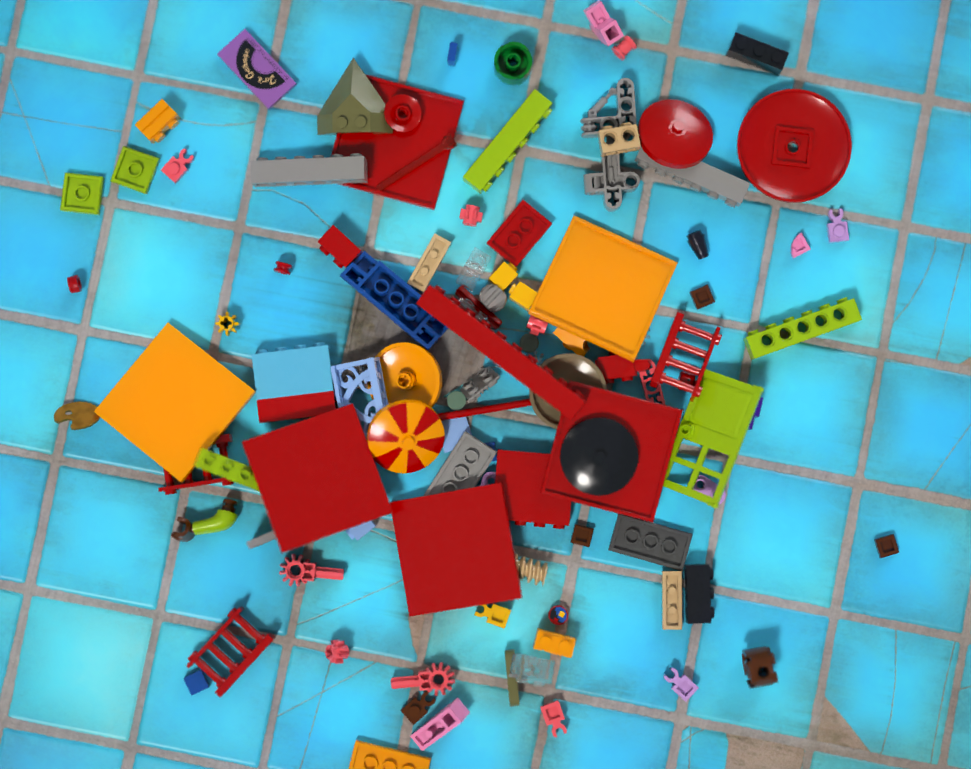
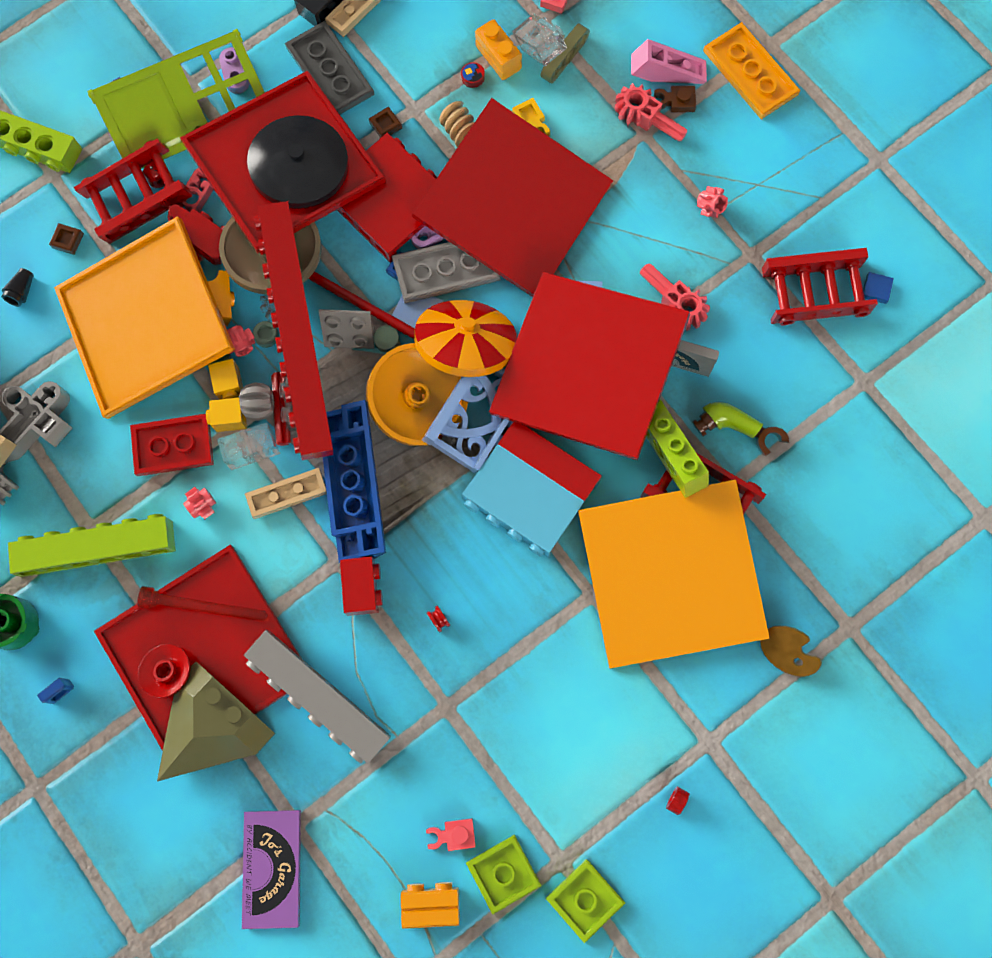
camera: 130 degrees left, 10 degrees down
yellow gear [215,312,240,336] -> none

